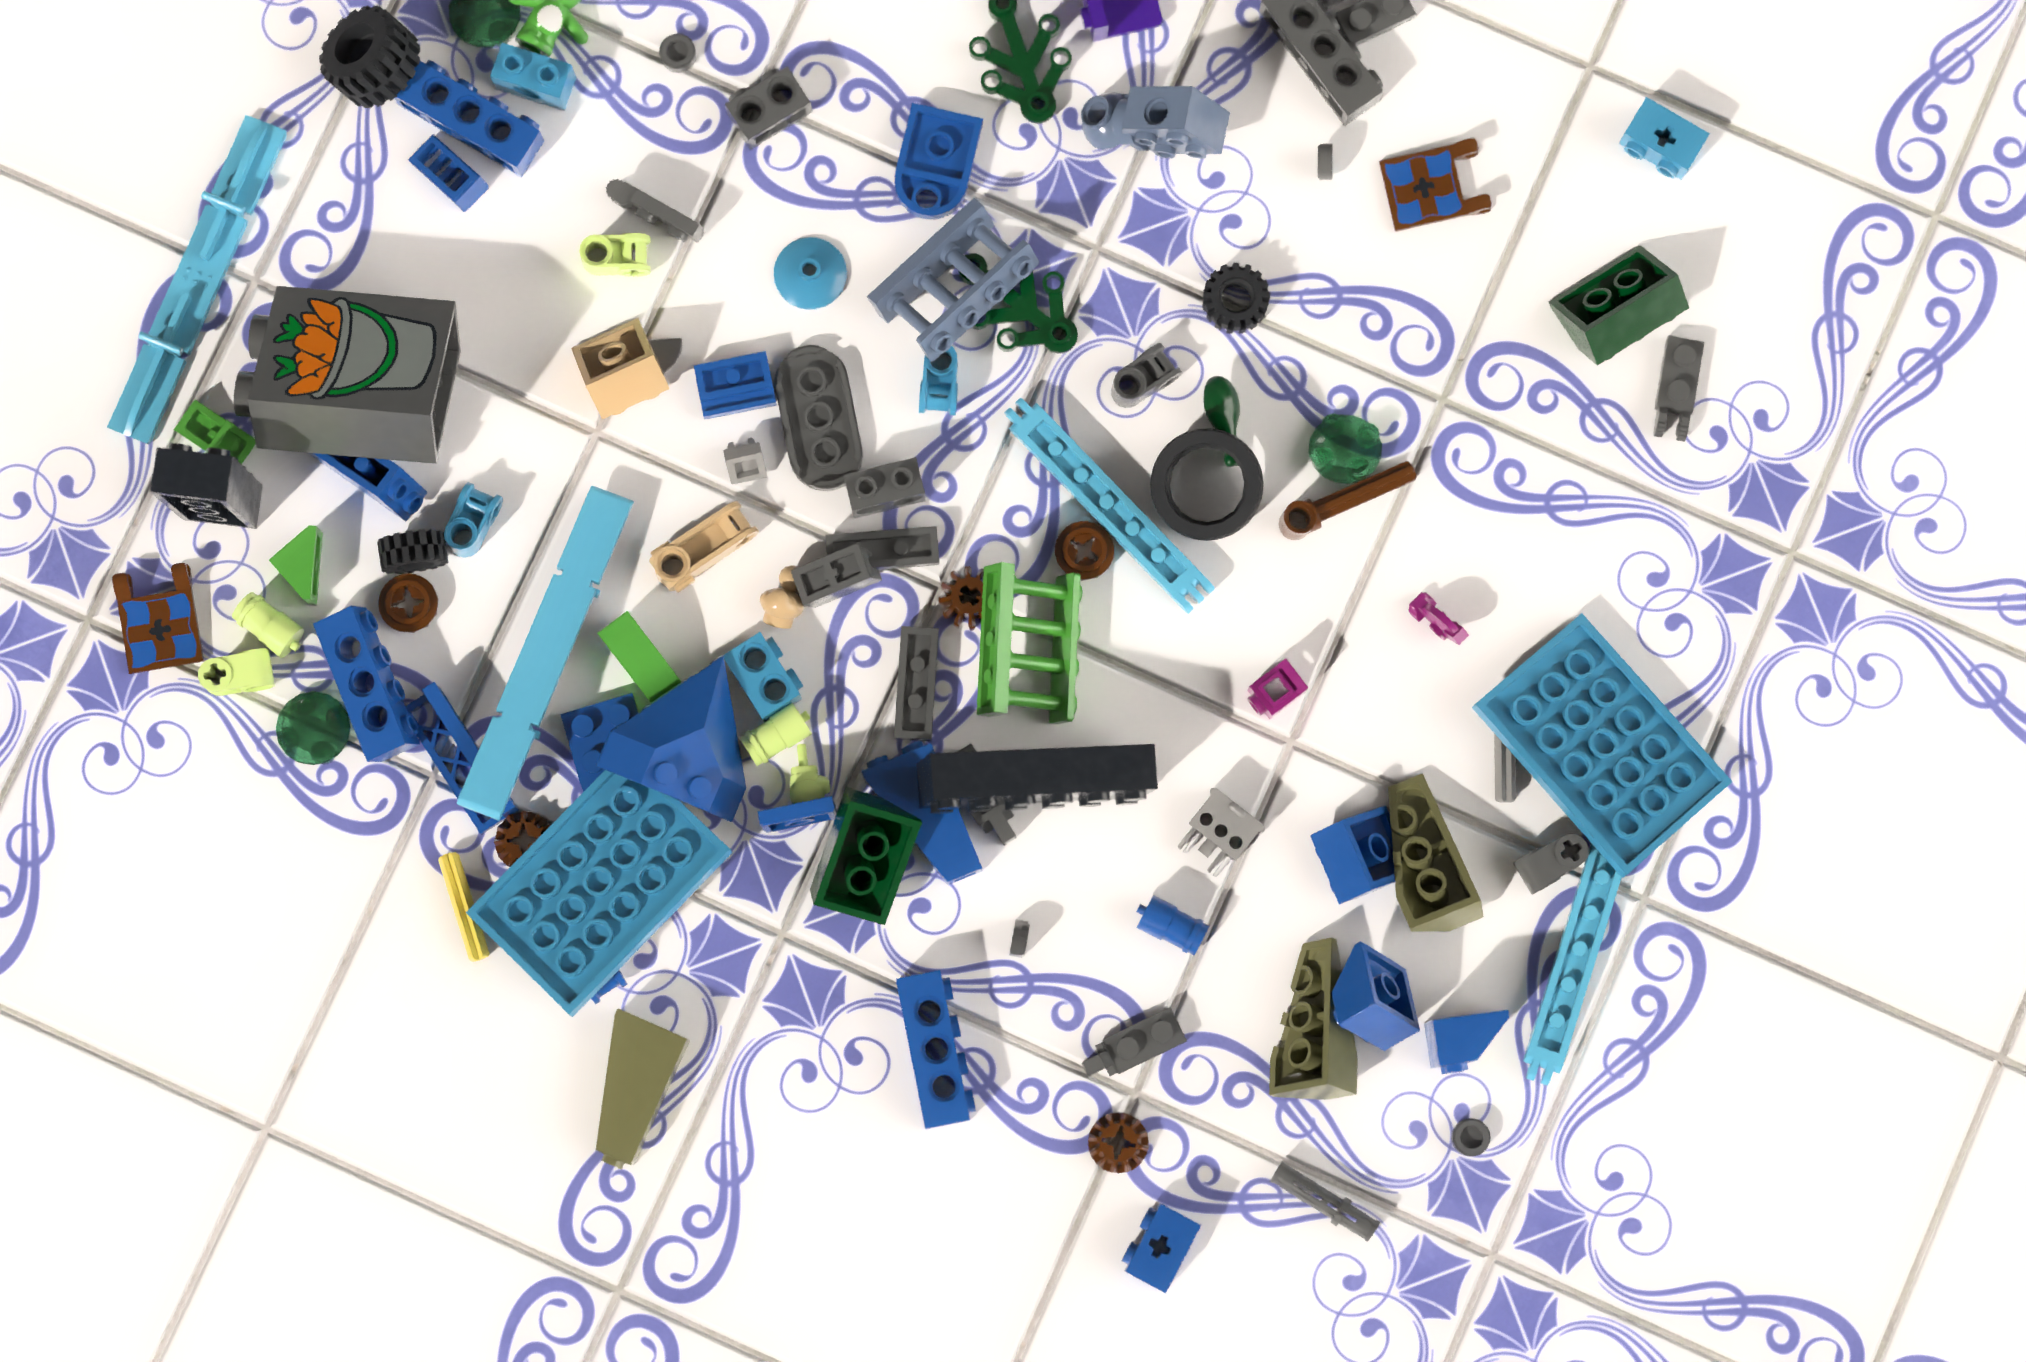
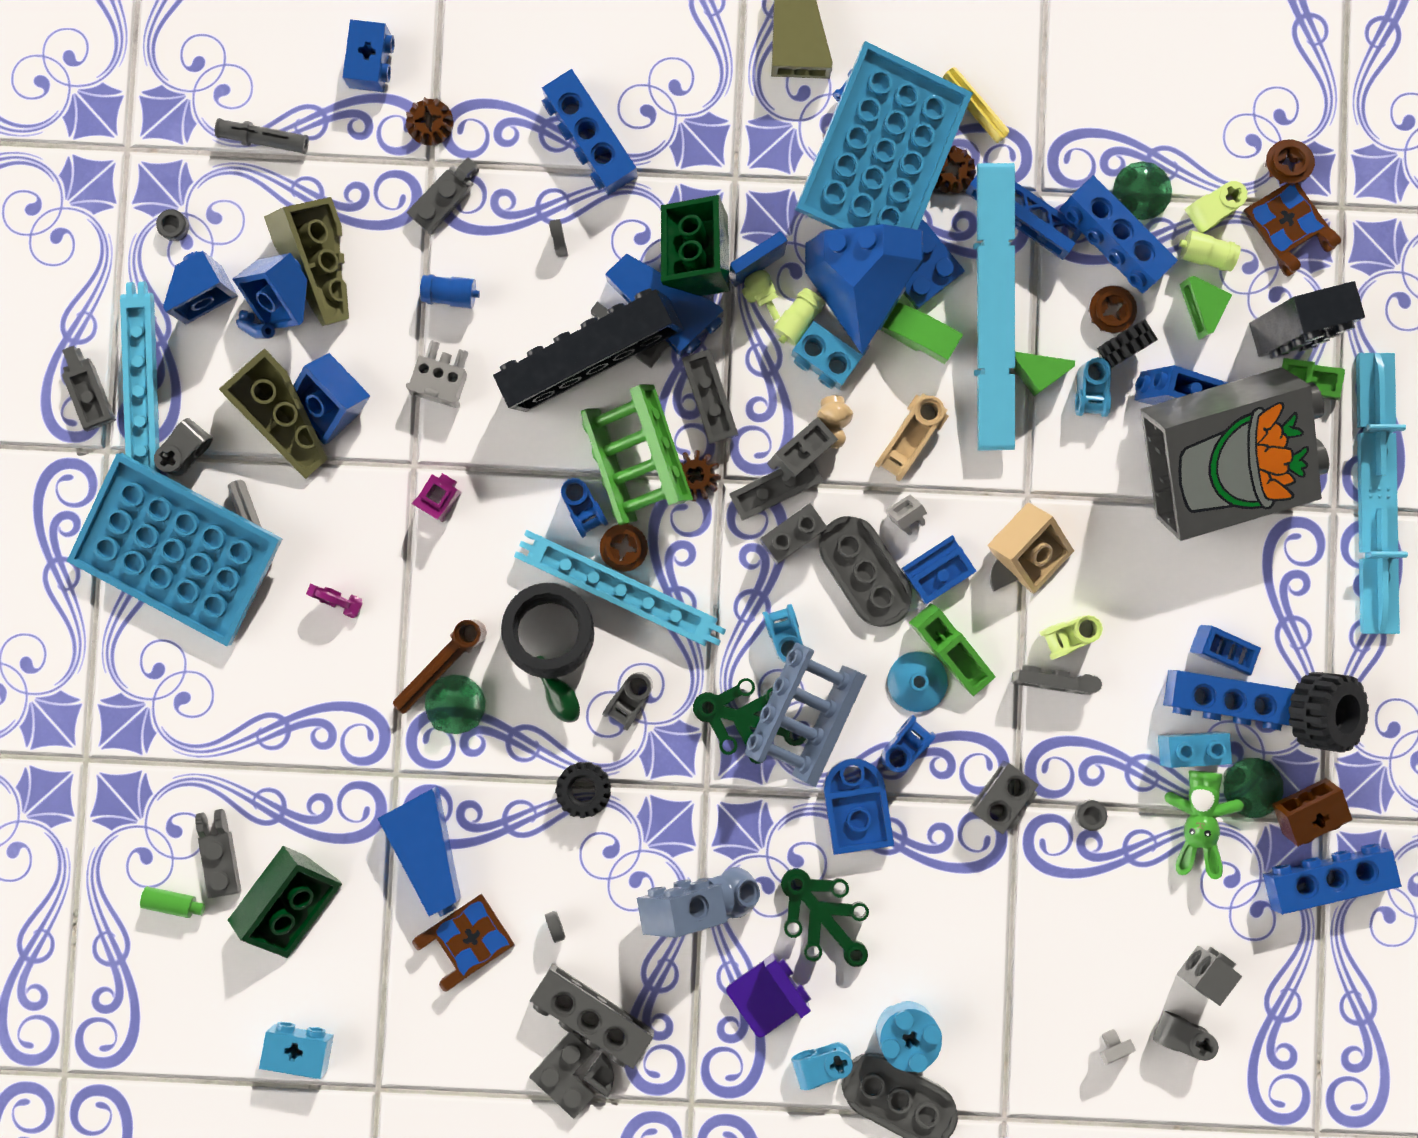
camera: 155 degrees right, 5 degrees up
none -> dark grey hinge [62,346,116,432]
none -> bright green cylinder [140,886,206,918]
none -> blue arm [236,310,275,339]
none -> blue slope [377,786,461,917]
none -> blue piece [561,478,609,538]
none -> blue piece [881,715,936,772]
none -> bright green slope [909,603,996,697]
none -> bright green slope [1014,352,1075,397]
none -> reddish brown gear [1264,139,1315,186]

